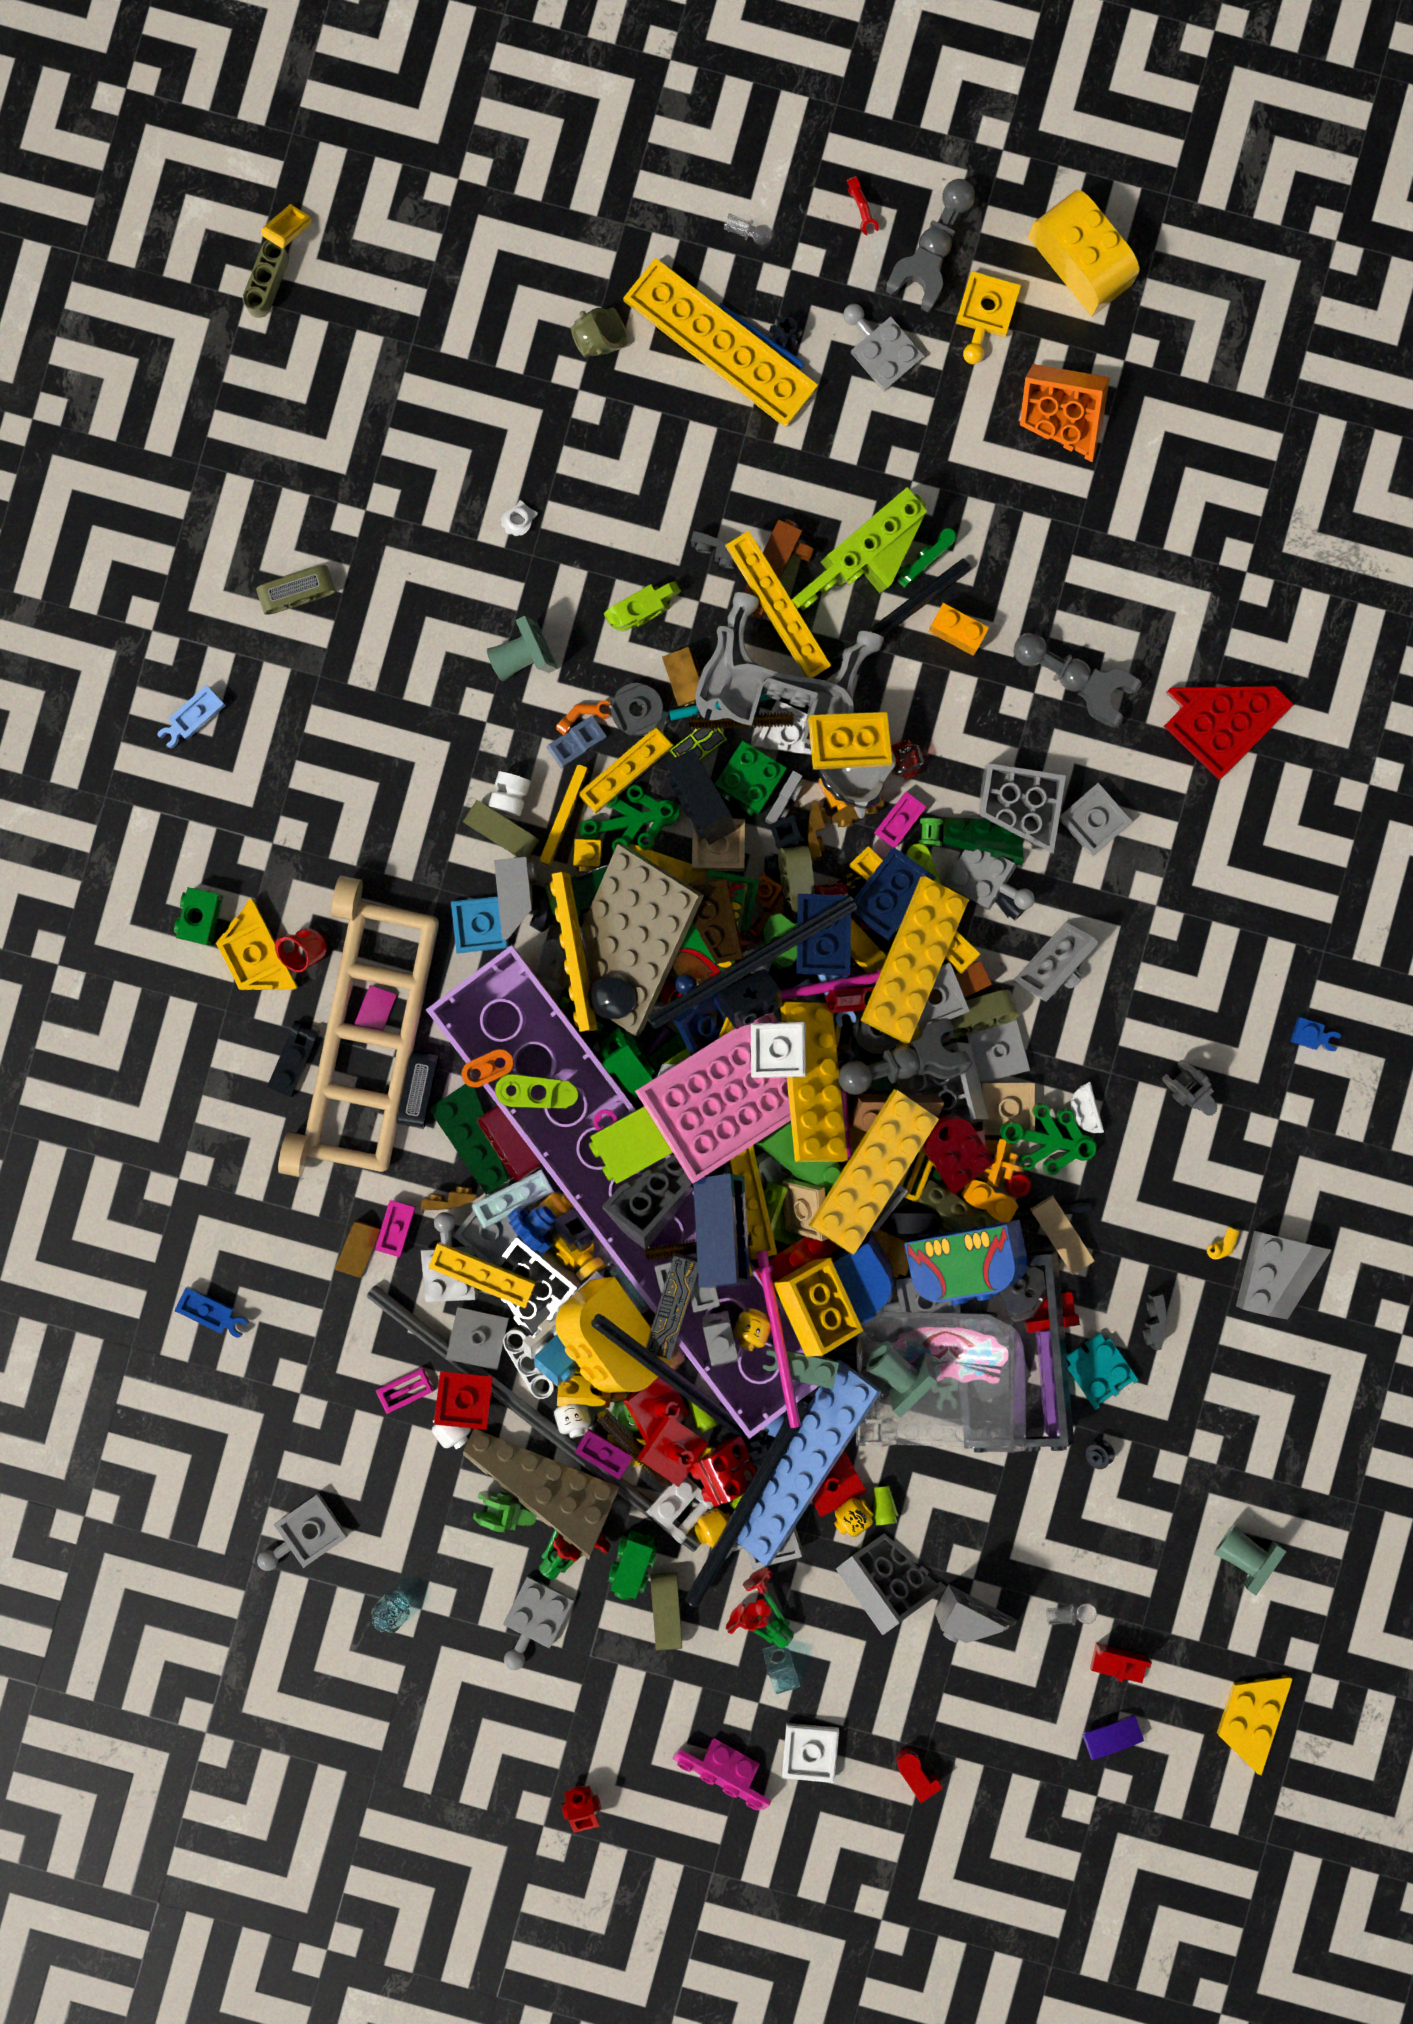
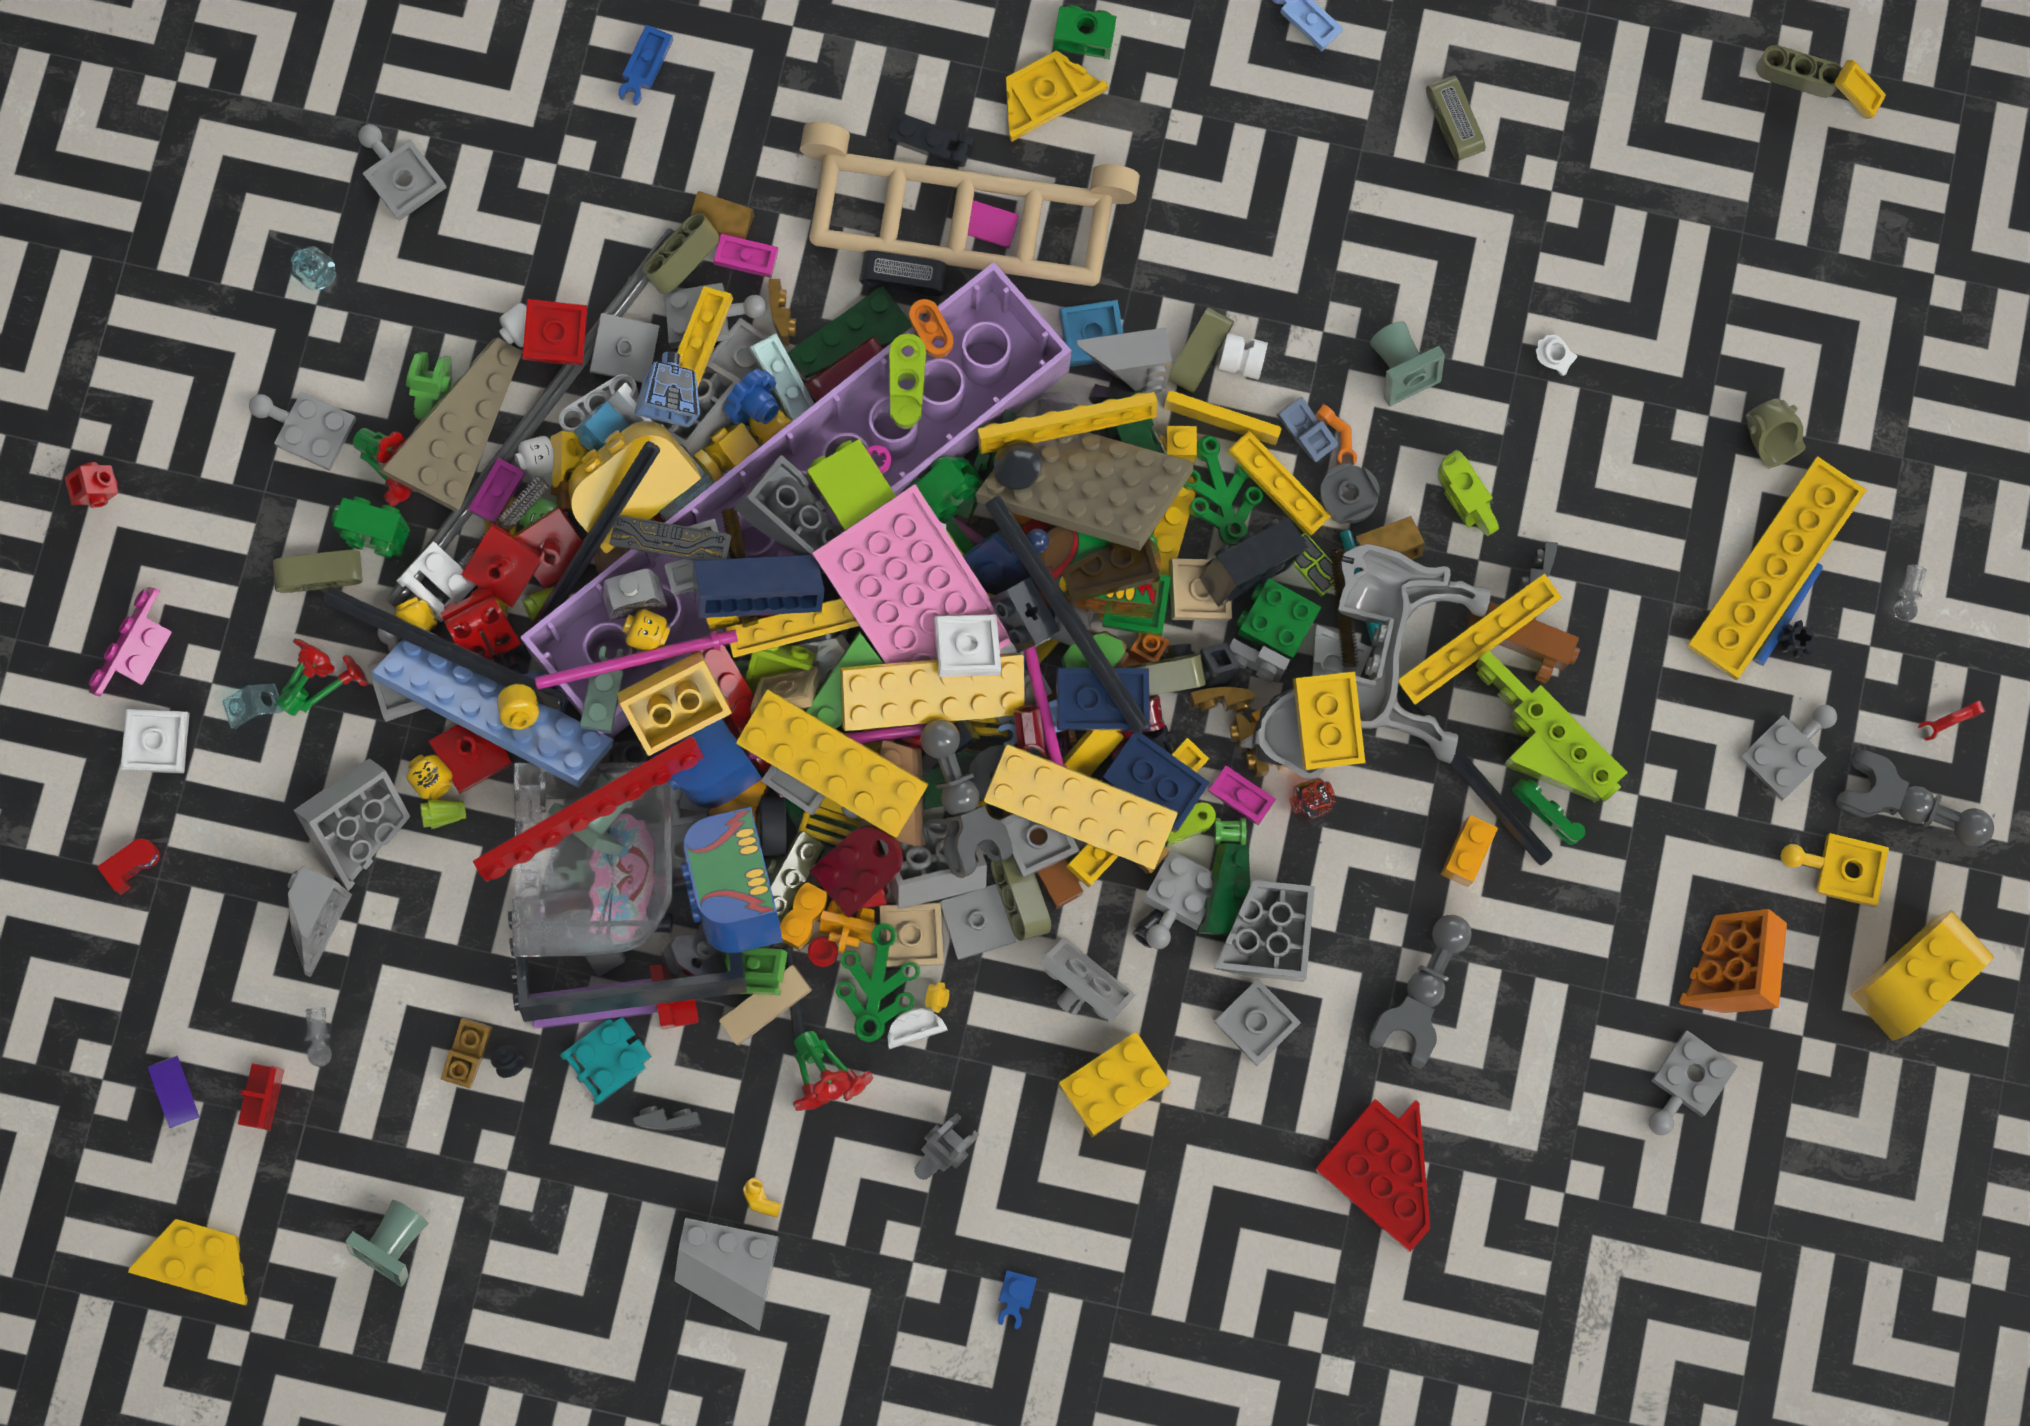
camera: 80 degrees right, 10 degrees down
red helmet [275,928,327,972] -> none
dark pink tile [375,1367,435,1414] -> none
black brick [554,1208,594,1252] -> none
none -> pearl gold slope [441,1018,493,1089]
none -> red plate [473,736,704,882]
none -> yellow head [497,684,539,730]
none -> torso [635,352,700,428]
none -> olive beam [642,213,720,294]
none -> bright green plate [725,948,787,996]
none -> plant [793,1031,873,1111]
none -> yellow plate [925,982,949,1013]
none -> yellow brick [1058,1032,1171,1137]
none -> light grey plate [1649,1030,1738,1135]

